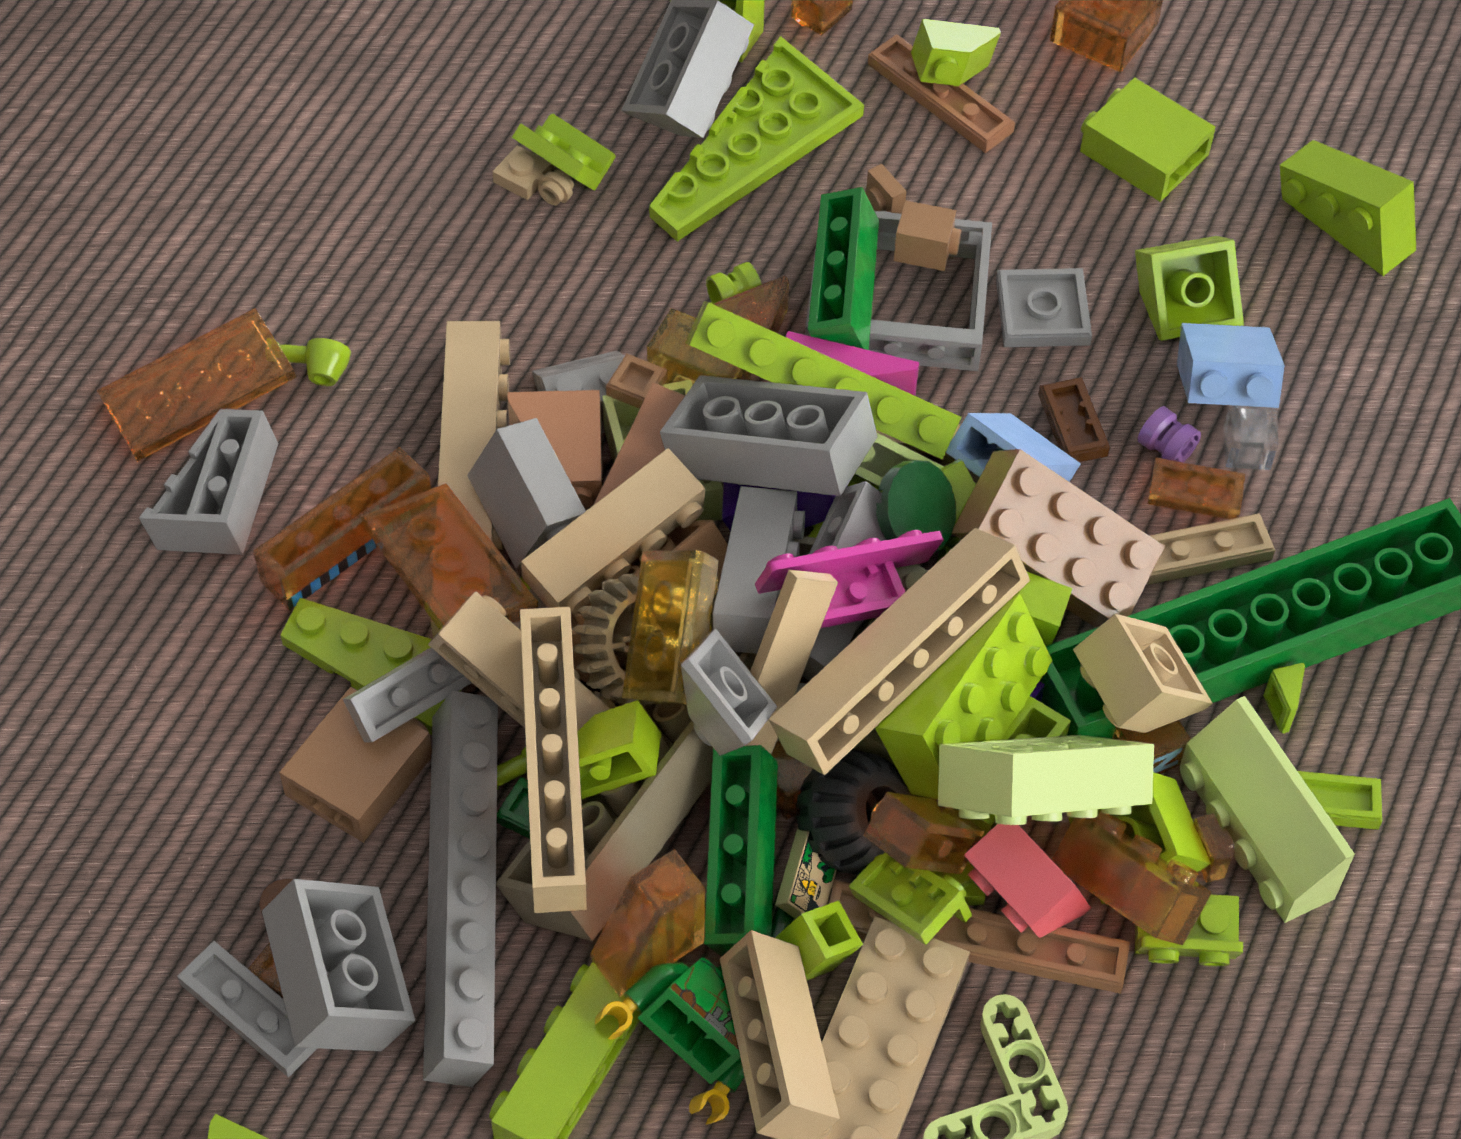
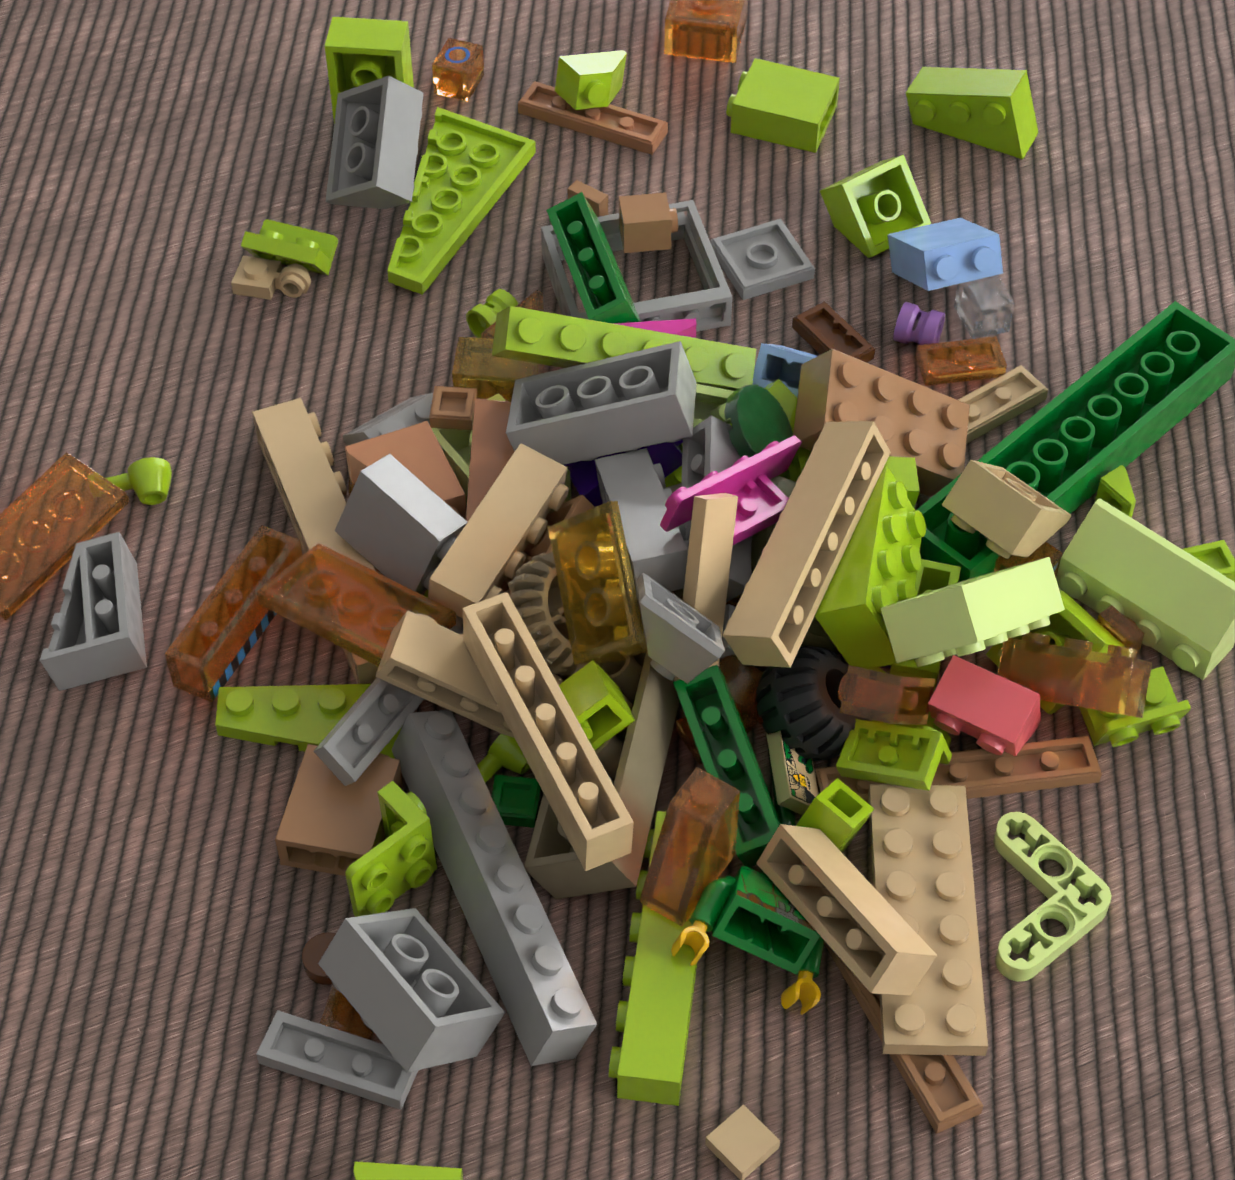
camera: 20 degrees left, 5 degrees down
none -> lime bracket [345,781,437,917]

